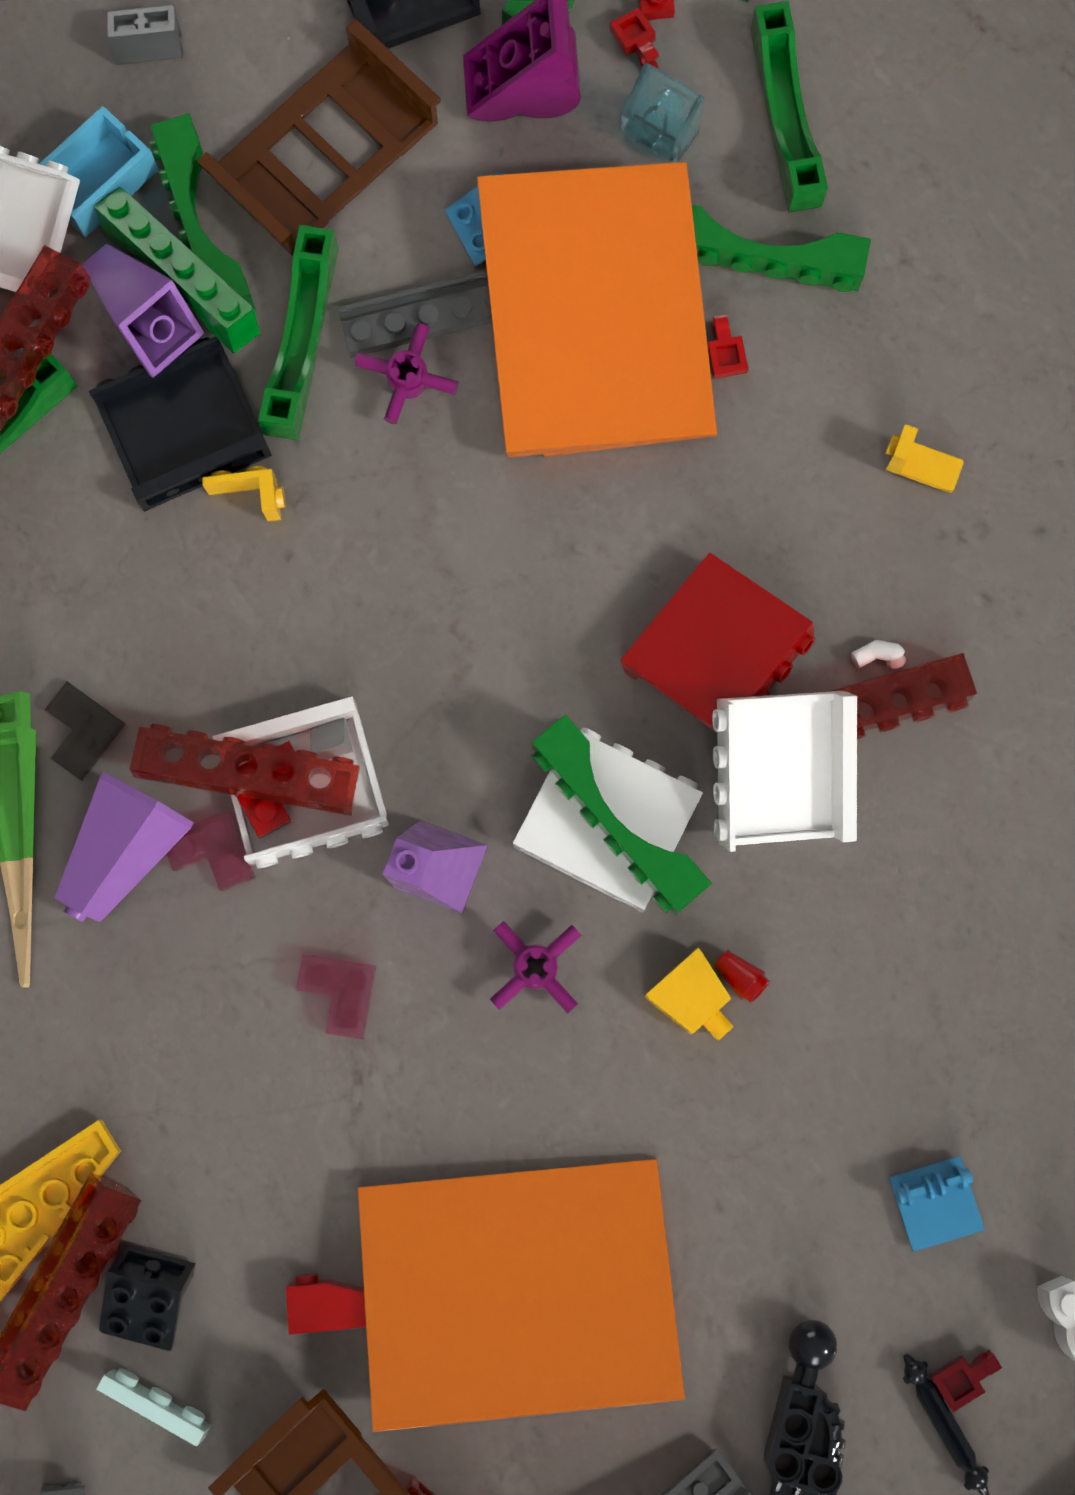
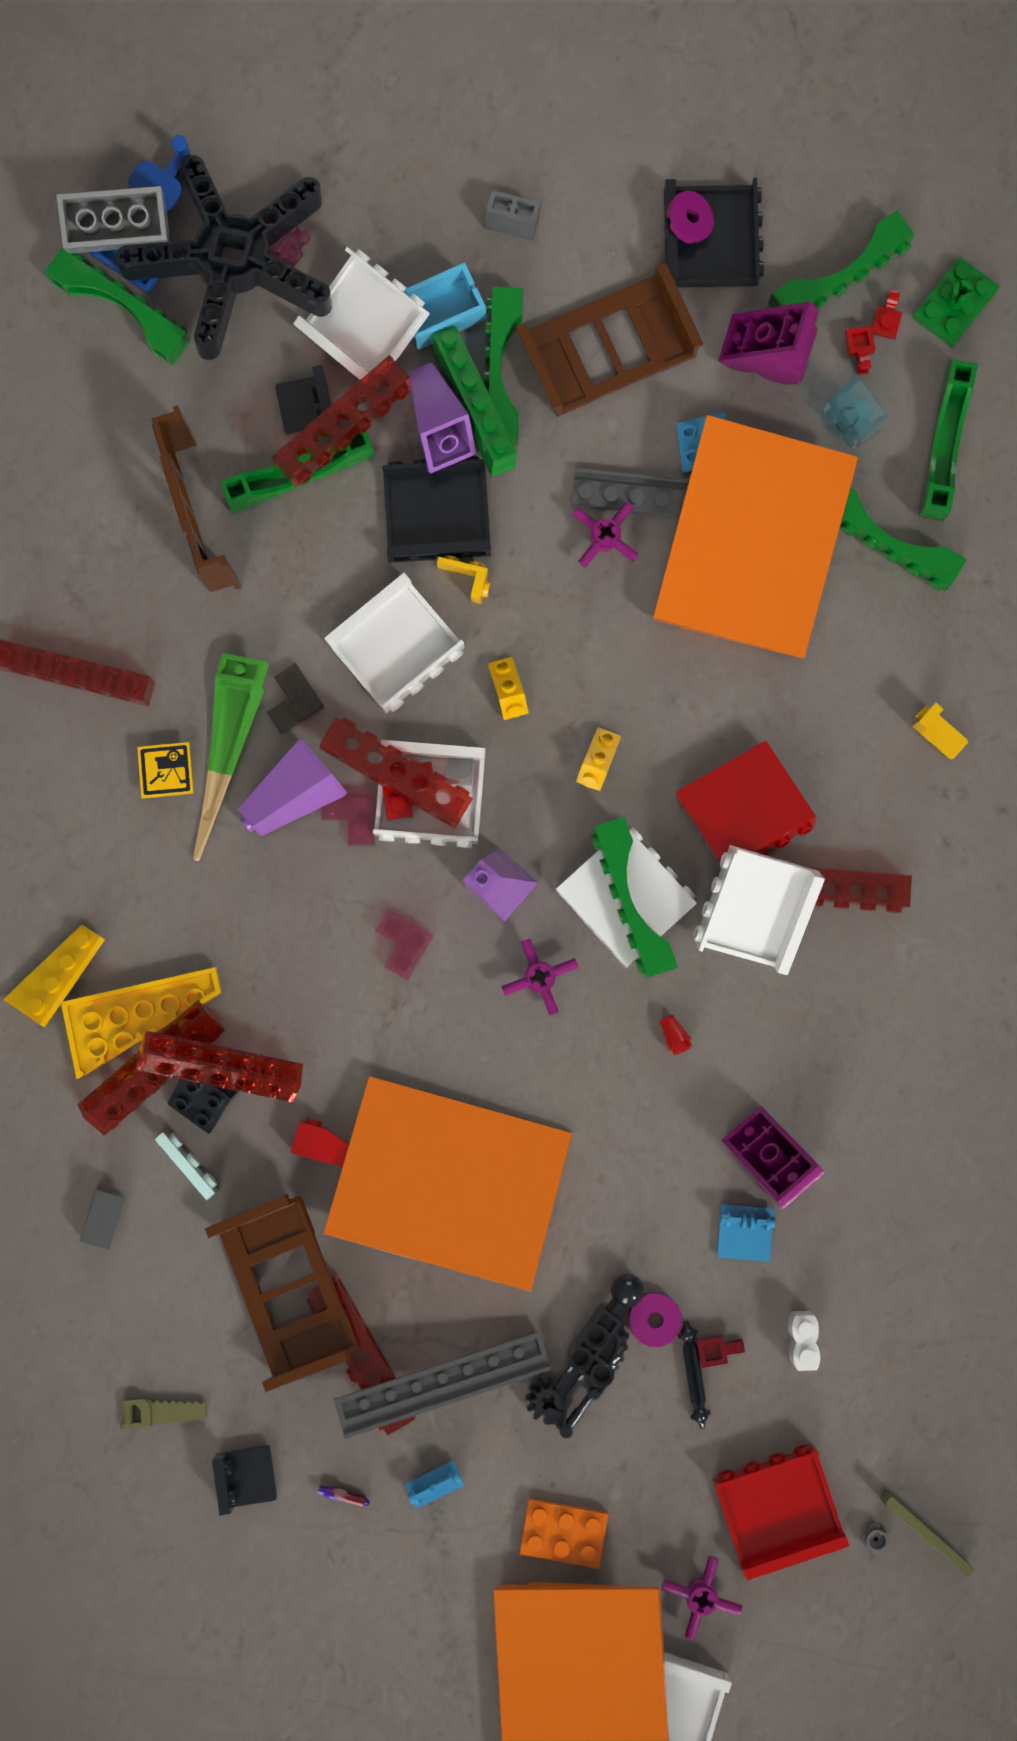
camera: 20 degrees right, 5 degrees up
green arch [258,225,339,441] -> none
yellow torso [644,948,734,1041] -> none
red plate [707,314,749,379] -> none
white arm [850,640,906,669] -> none
none -> clear red brick [135,1030,303,1102]
none -> white panel [324,573,465,713]
none -> yellow bracket [488,657,529,720]
none -> yellow bracket [576,727,621,791]
none -> magenta tile [629,1292,682,1347]
none -> magenta brick [722,1106,825,1210]

